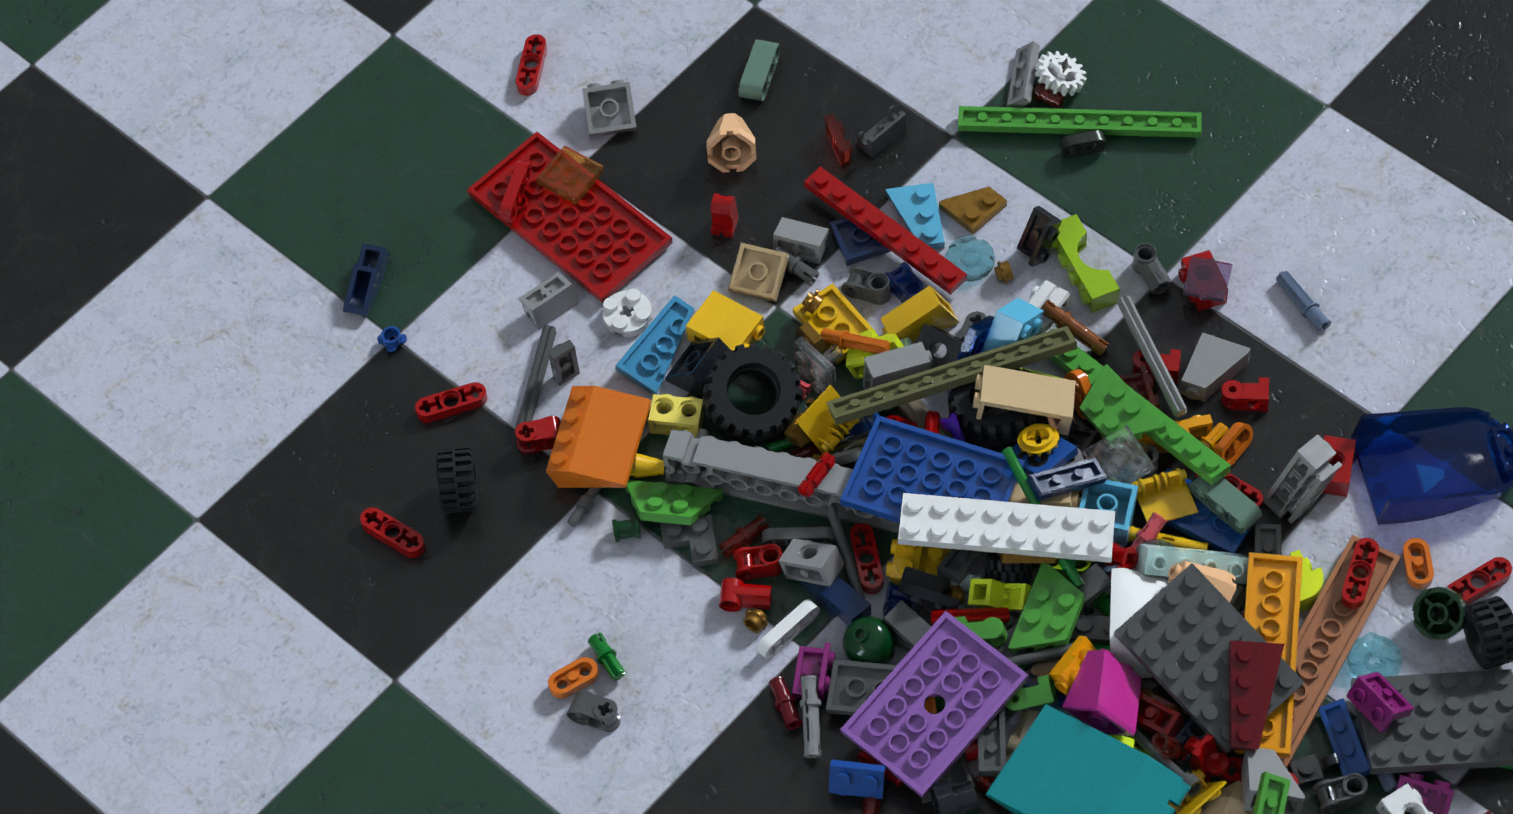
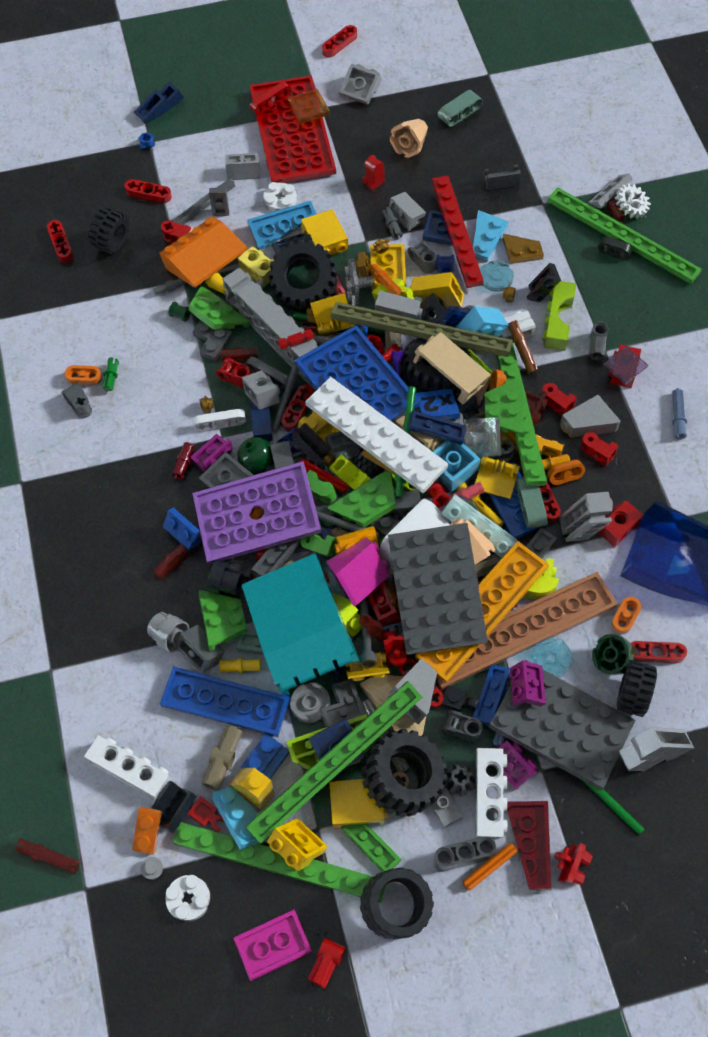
camera: 30 degrees right, 5 degrees up
red piece [718,578,772,612] -> none
tan tile [728,243,789,302] -> none
light grey pin [800,675,821,758] -> none
clear red plate [824,113,853,167] -> none
yellow gear [1017,423,1060,457] -> none
light grey axle [1117,295,1187,417] -> none
dark red wing [1228,640,1284,751] -> none
red beam [1341,538,1379,609] -> none

